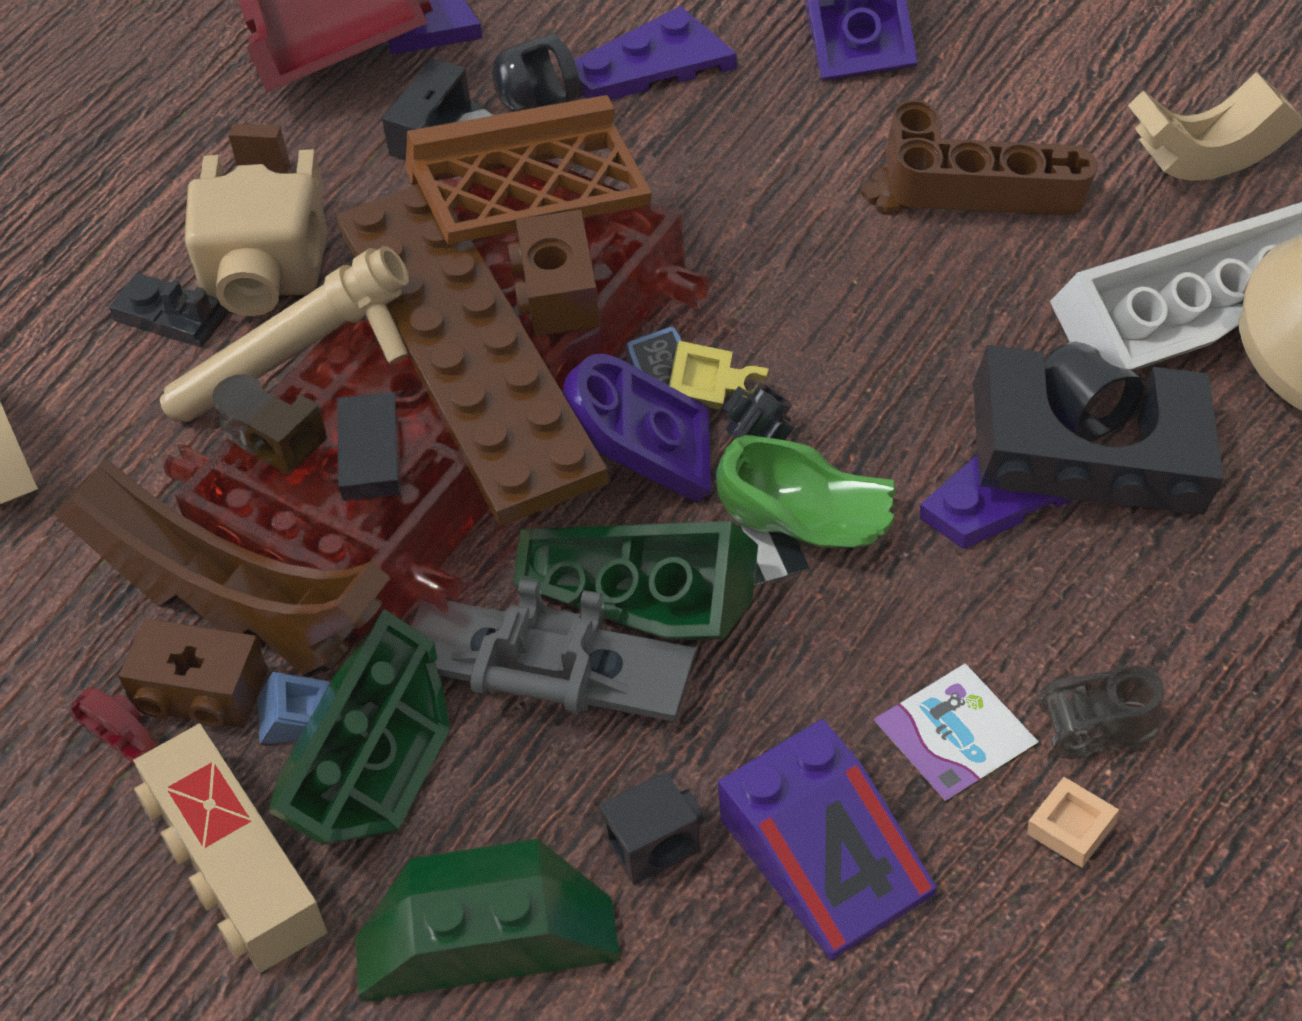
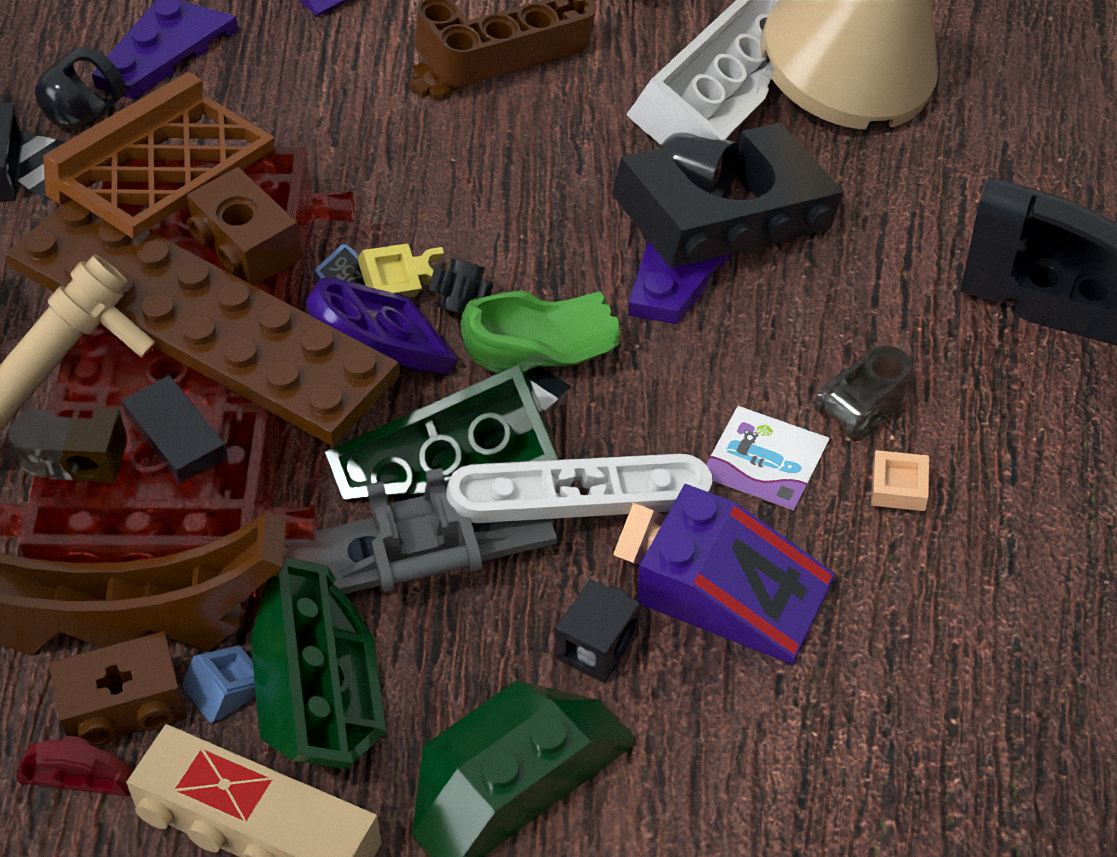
camera: 35 degrees left, 0 degrees up
none -> white piece [446,454,712,523]
none -> light nougat plate [613,503,665,565]

